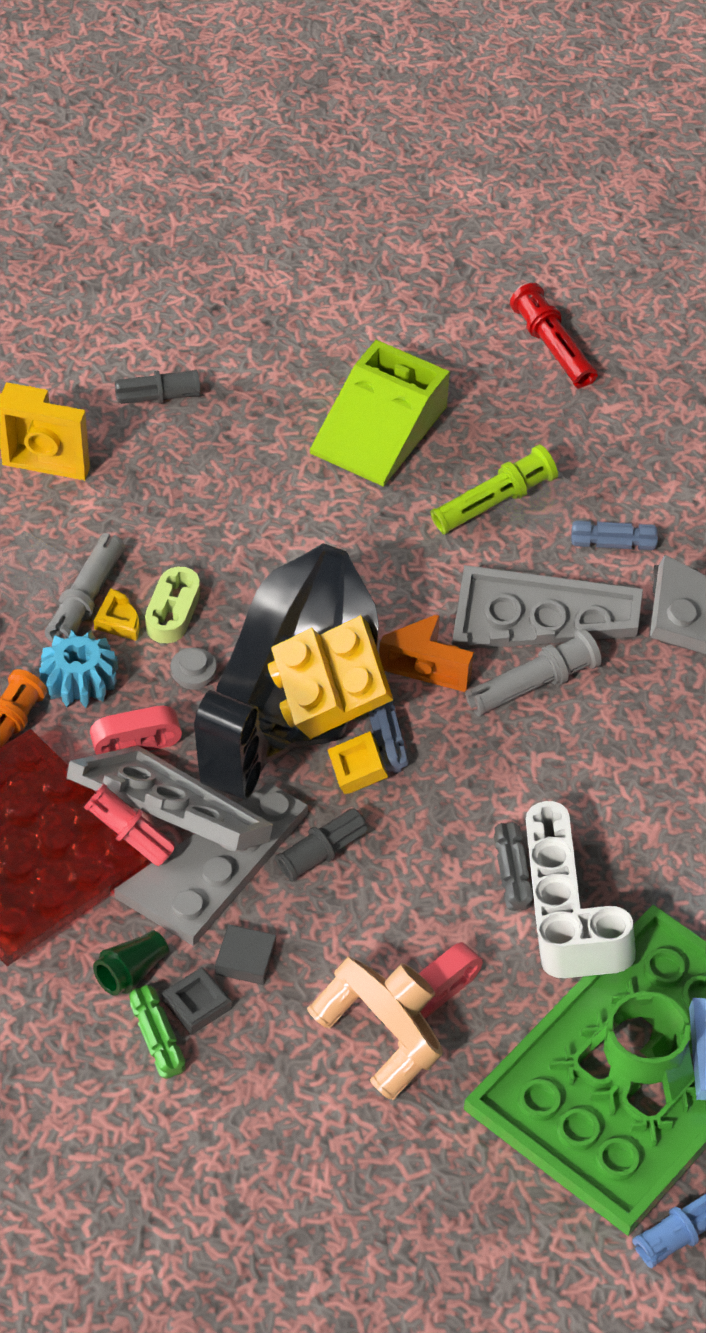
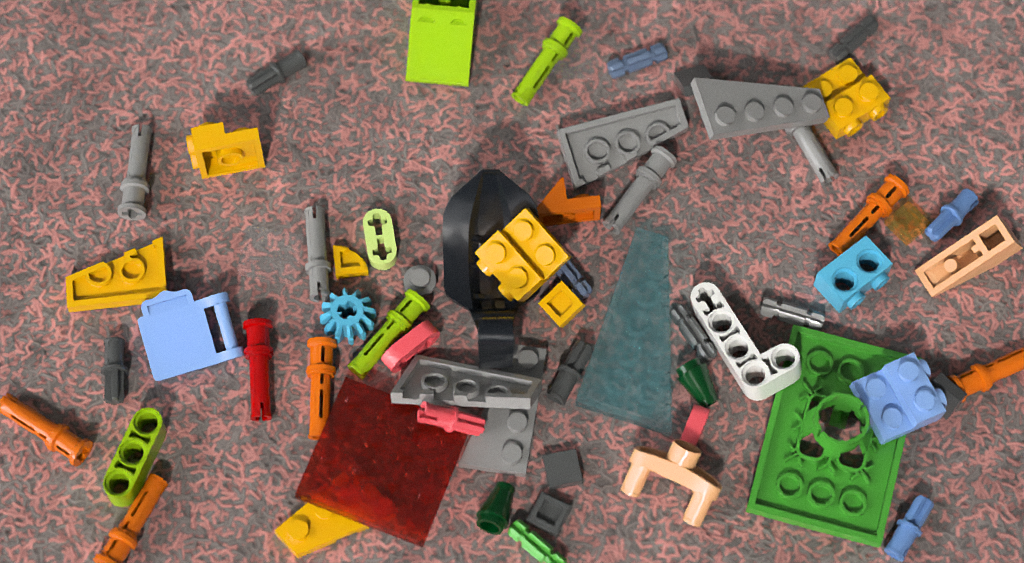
camera: 25 degrees left, 15 degrees up
none -> lime pin [347,289,430,380]
none -> clear light blue wing [575,227,672,436]
none -> dark green cone [676,357,720,408]
none -> light grey axle [760,297,825,331]

